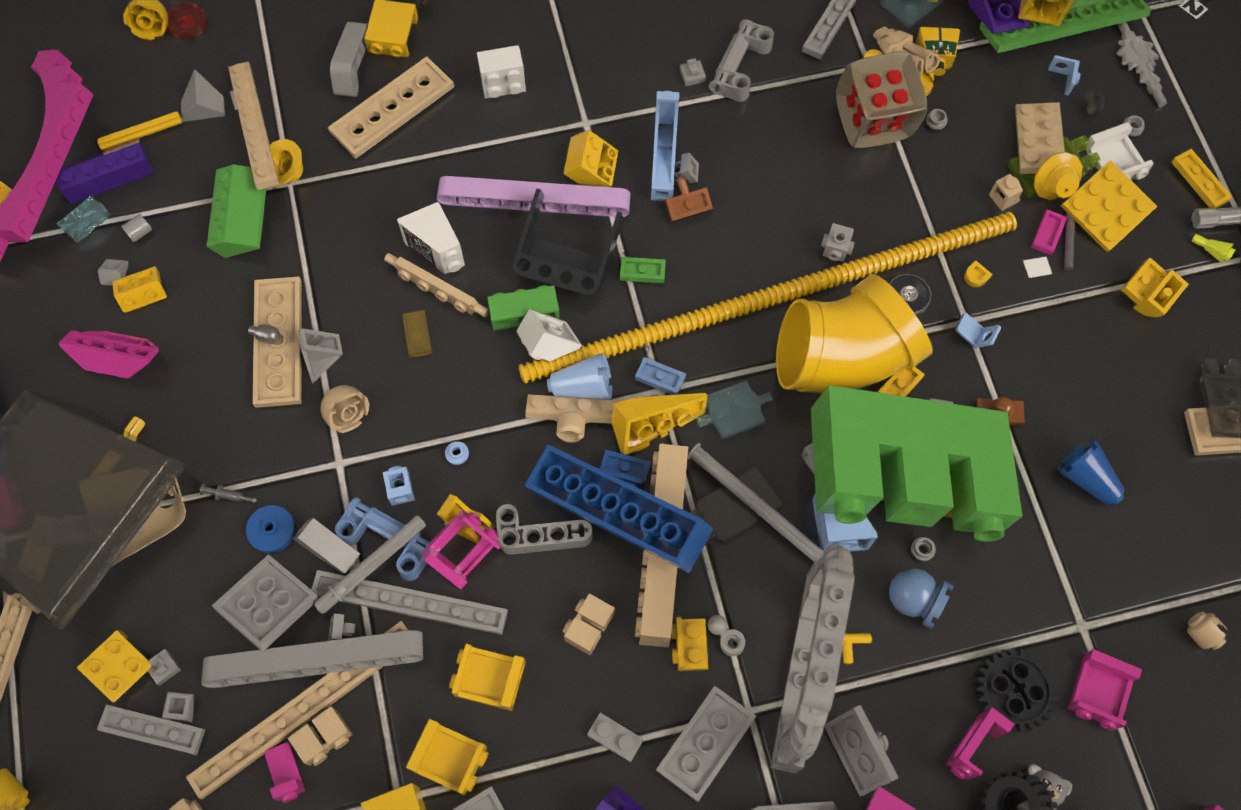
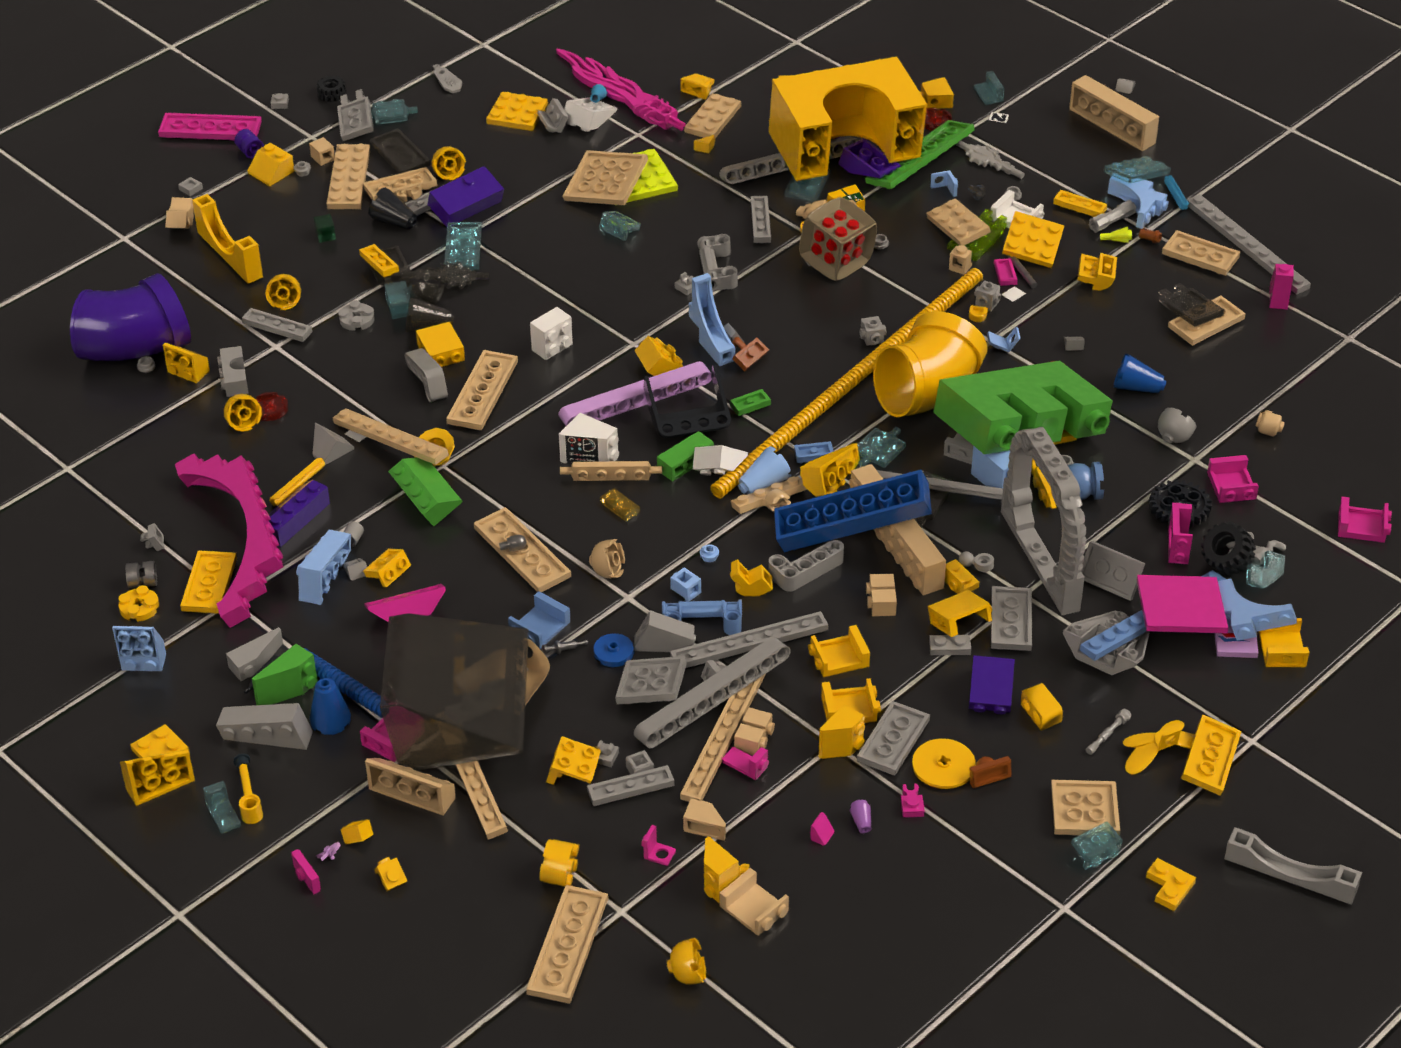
camera: 30 degrees left, 25 degrees down
clear light blue bracket [57,195,110,243] -> none
light grey slope [298,328,343,384] -> none
light grey axle [314,516,426,614] -> none
dark pink panel [422,509,501,589] -> none
yellow piece [842,633,872,664] -> none
yellow hat [1034,152,1083,200] -> none
none -> light blue wedge [296,530,351,605]
none -> medium blue panel [508,591,570,649]
none -> yellow panel [928,590,992,637]
none -> light grey brick [974,280,1001,312]
none -> yellow plate [1031,458,1057,509]
none -> light grey slope [1064,337,1085,350]
none -> light grey cylinder [1158,408,1197,443]

